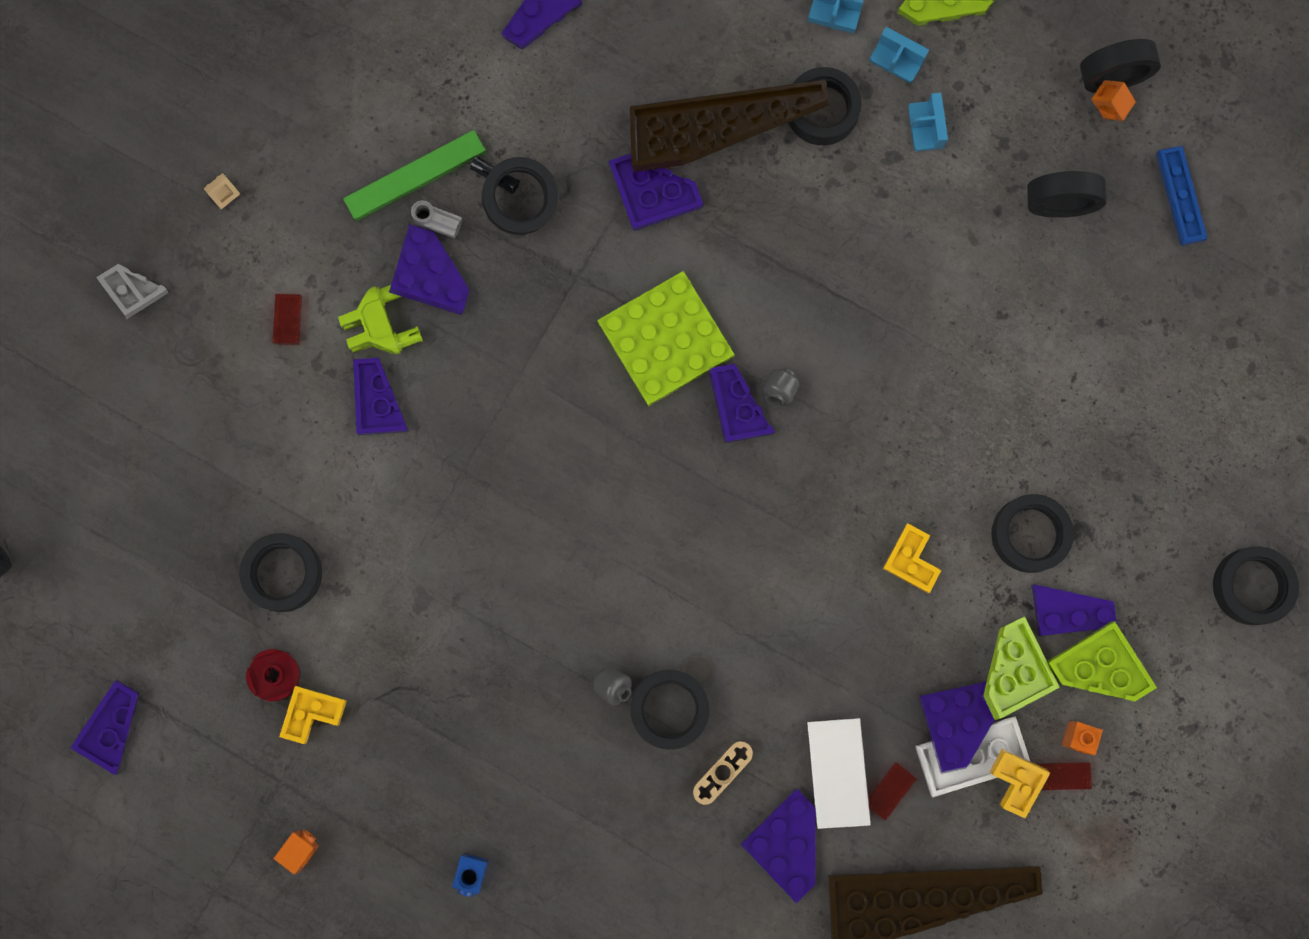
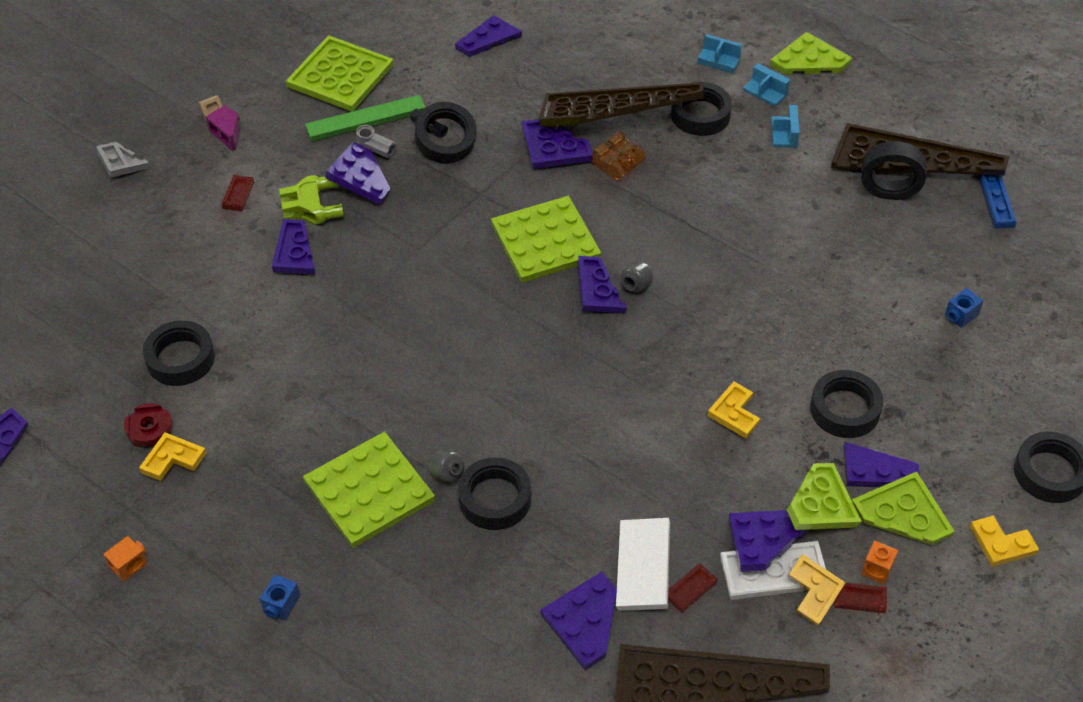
camera: 10 degrees right, 30 degrees down
tan beam [693,741,753,805] -> none
black tyre [1080,39,1161,93] -> none
orange brick [1091,80,1136,121] -> none
none -> magenta slope [206,105,240,151]
none -> lime plate [286,35,394,112]
none -> lime plate [303,431,436,549]
none -> clear orange legs [592,131,646,180]
none -> dark brown wing [831,123,1010,176]
none -> blue brick [945,288,984,328]
none -> yellow plate [970,515,1039,567]

